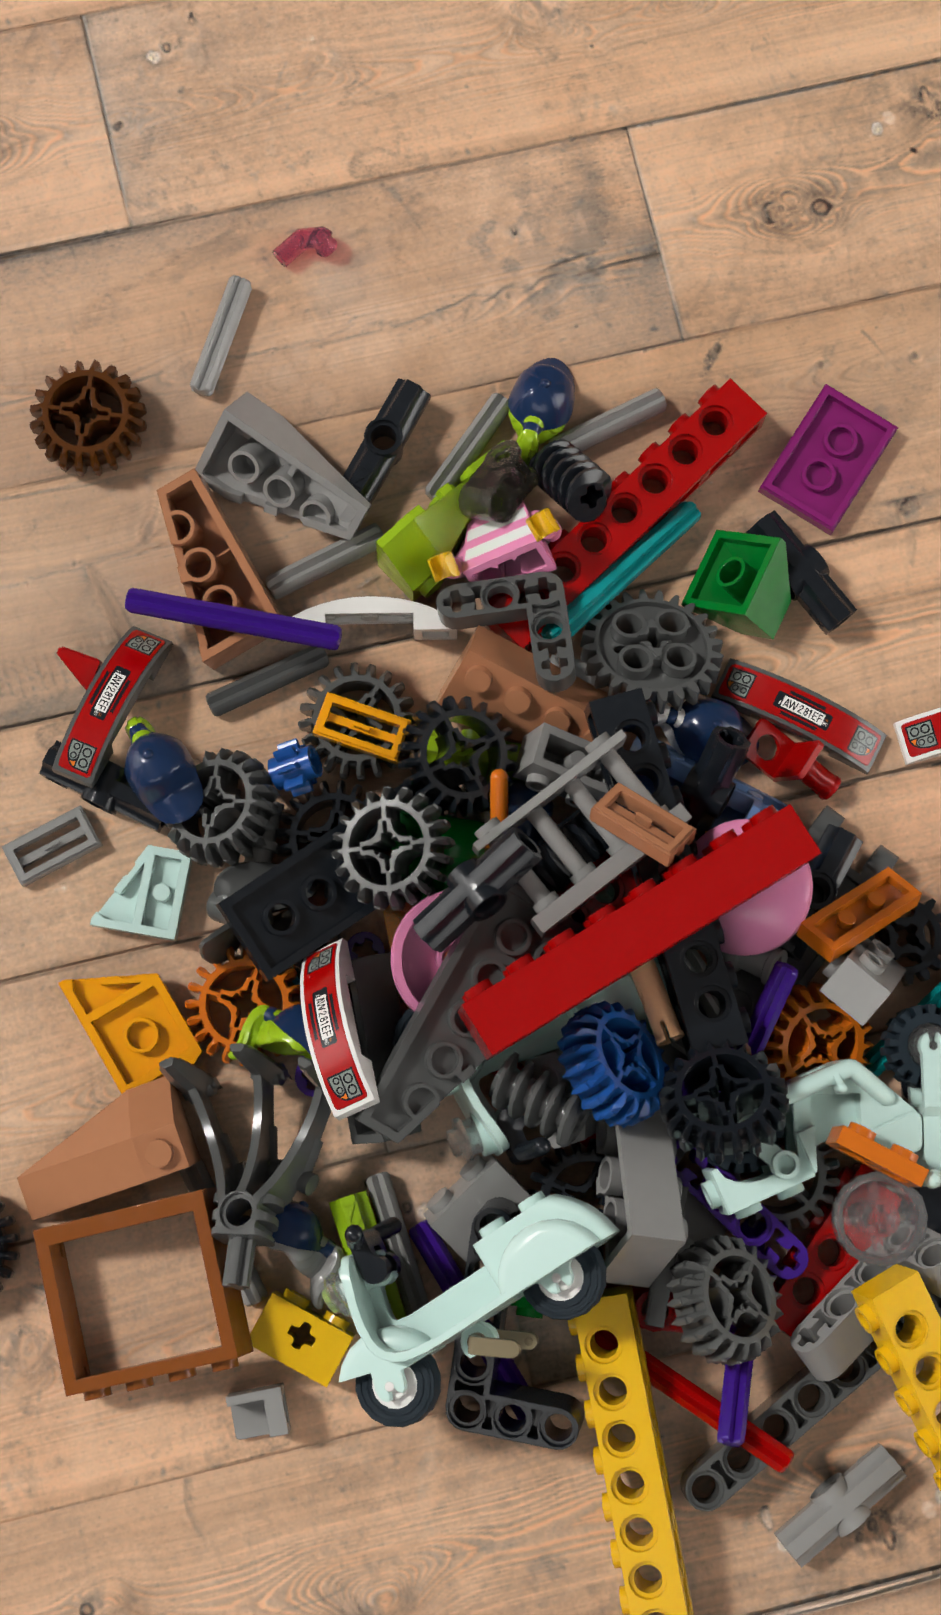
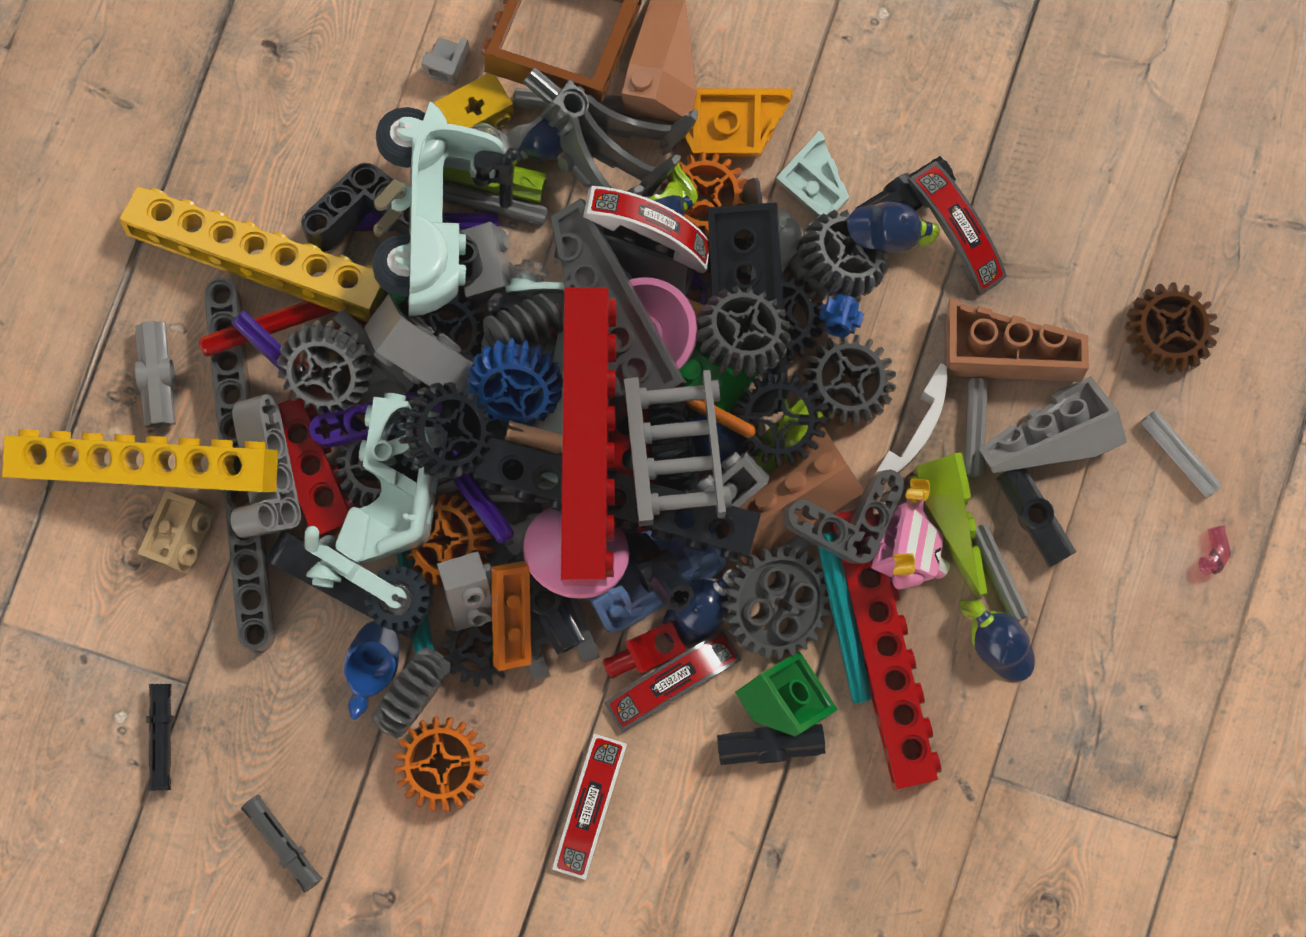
camera: 125 degrees right, 0 degrees up
light grey tile [2,805,103,887] -> none
red slope [57,646,103,691] -> none
dark purple axle [125,588,342,650] -> none
dark grey axle [206,646,329,716] -> none
light orange tile [312,692,412,764] -> none
black piece [413,826,542,952] -> none
clear smoke piece [459,440,539,523] -> none
black piece [527,439,612,523] -> none
light grey axle [549,388,667,452] -> none
nougat tile [589,782,697,867] -> none
magenta tile [758,384,899,536] -> none
orange plate [825,1122,929,1187] -> none
clear cylinder [831,1171,928,1267] -> none

